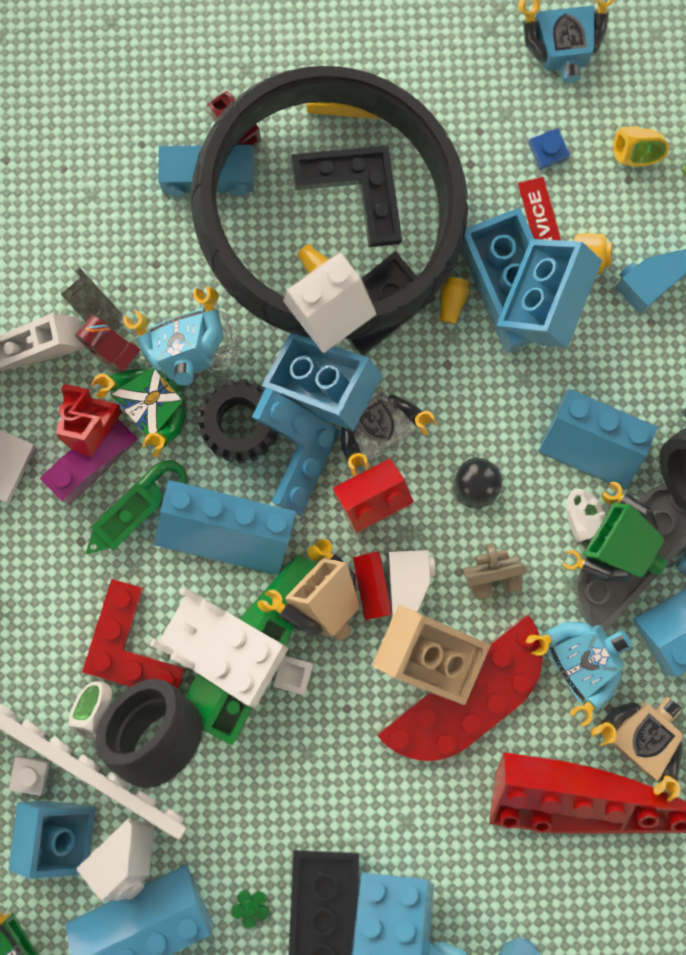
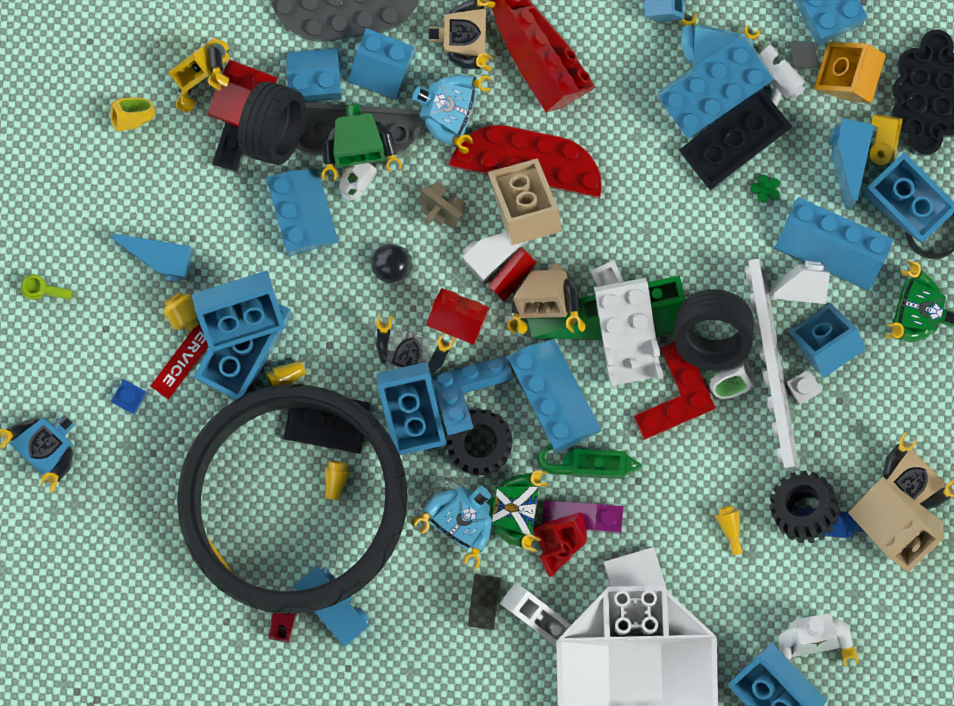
camera: 125 degrees left, 0 degrees up
dark red leg [75,315,141,373] -> none
white slope [283,252,376,354] -> none
black plate [290,145,402,247] -> none
yellow rock [613,126,670,167] -> none

